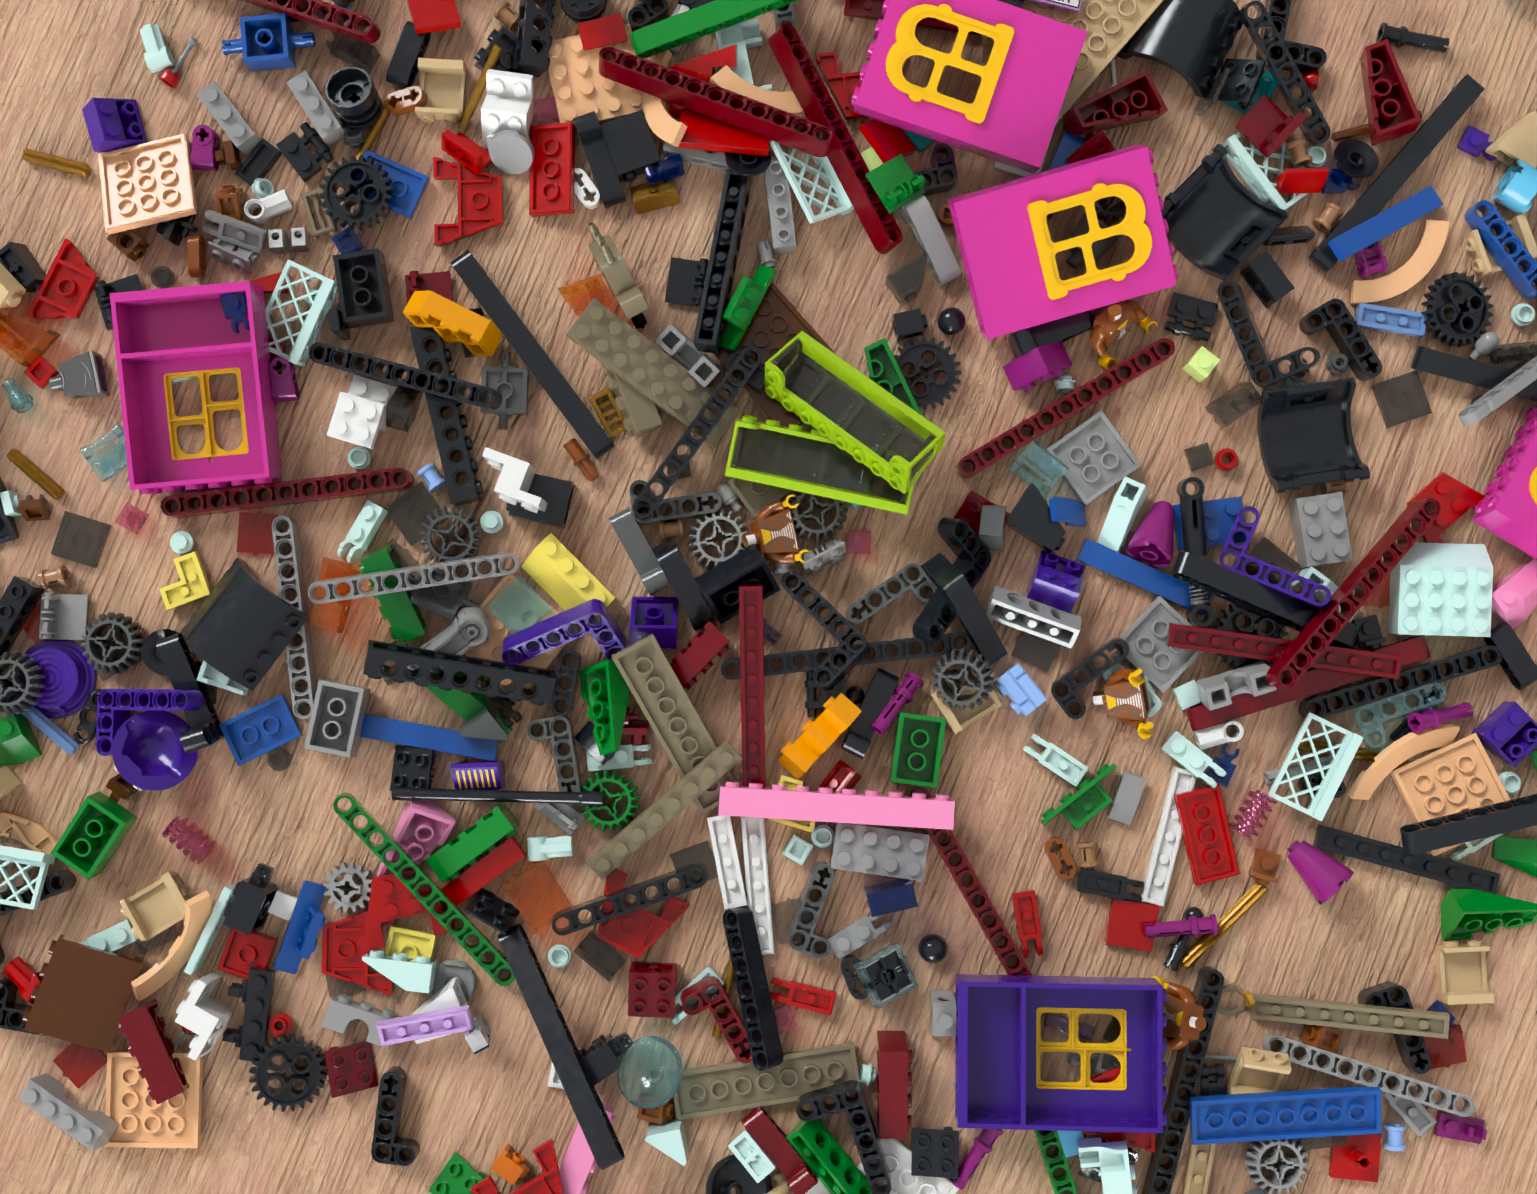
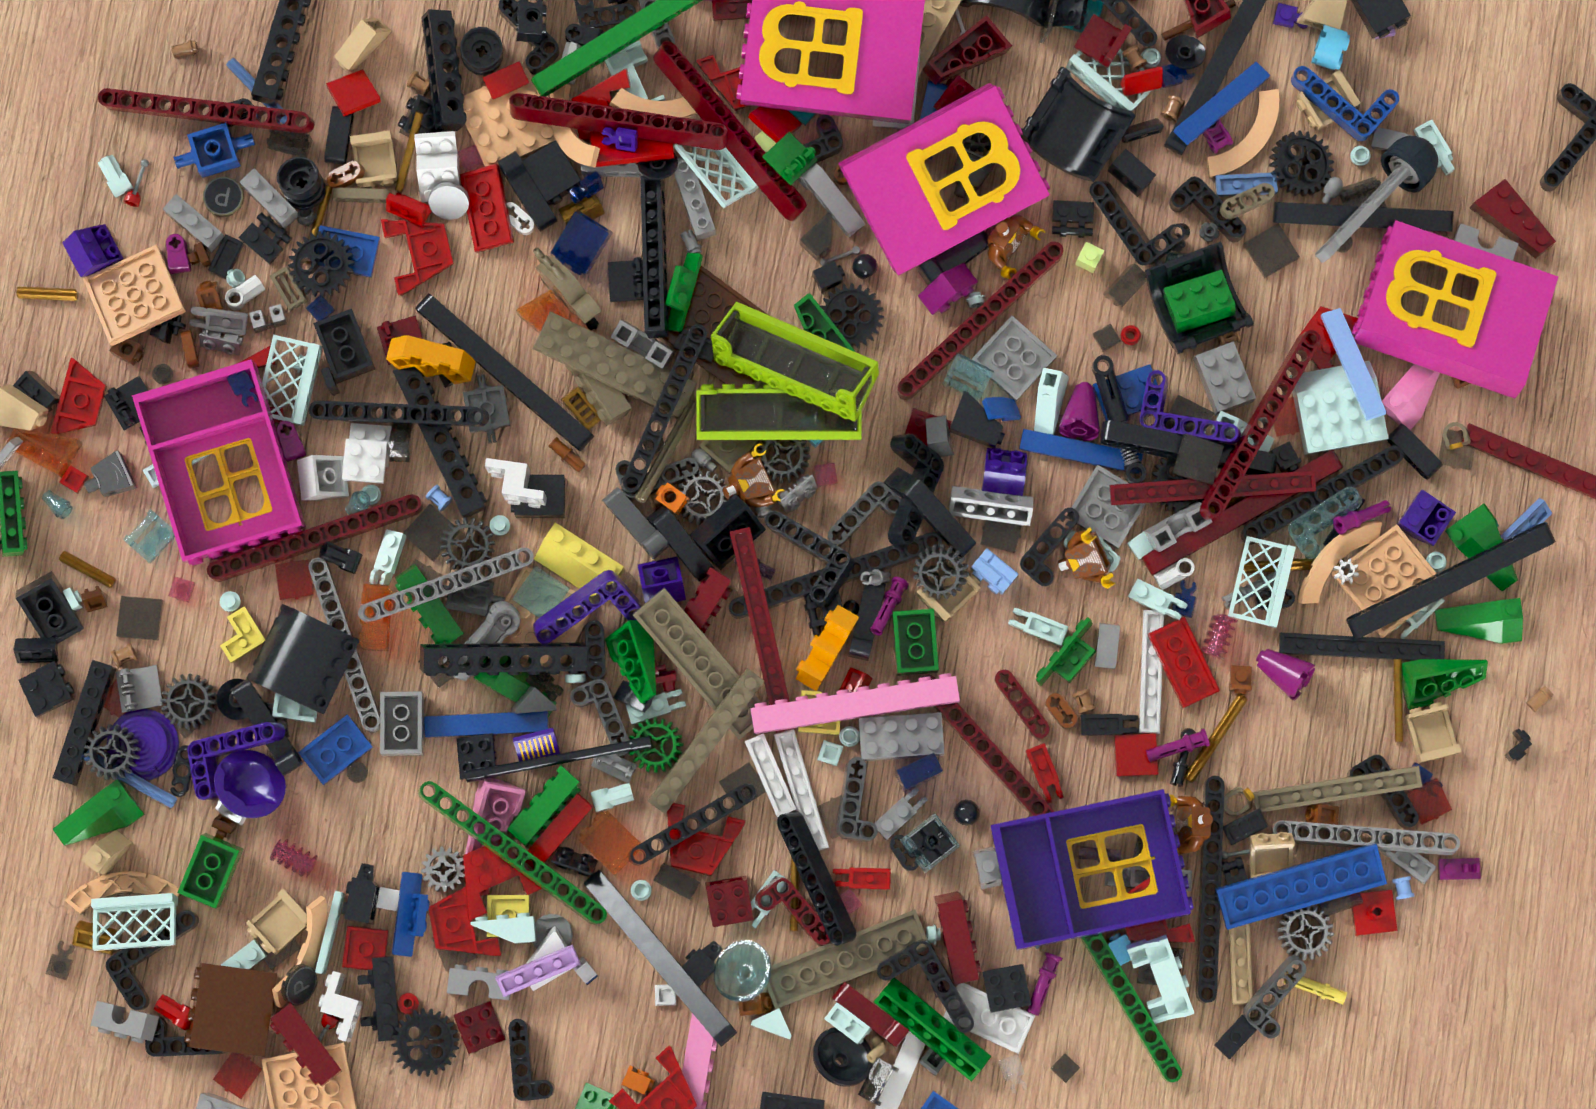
camera: 15 degrees left, 5 degrees down
none -> black tile [203,177,244,217]
none -> tile [281,964,317,1006]
none -> white slope [297,455,349,501]
none -> black piece [320,541,363,574]
none -> dark tan beam [332,188,392,203]
none -> clear light blue cone [345,491,370,515]
none -> clear blue brick [550,211,613,275]
none -> light aqua tile [565,674,586,683]
none -> dark purple plate [602,127,638,152]
none -> dark tan axle [635,399,697,503]
none -> orange brick [655,482,690,516]
none -> light grey hinge [820,246,860,266]
none -> light grey axle [860,569,891,586]
none -> dark red beam [995,669,1050,739]
none -> green brick [1164,270,1235,333]
none -> clear smoke tile [1173,433,1224,485]
none -> dark tan beam [1220,183,1275,219]
none -> black plate [1223,808,1269,846]
none -> light blue tile [1321,308,1386,421]
none -> white gear [1333,559,1359,585]
none -> pearl gold bar [1393,659,1403,742]

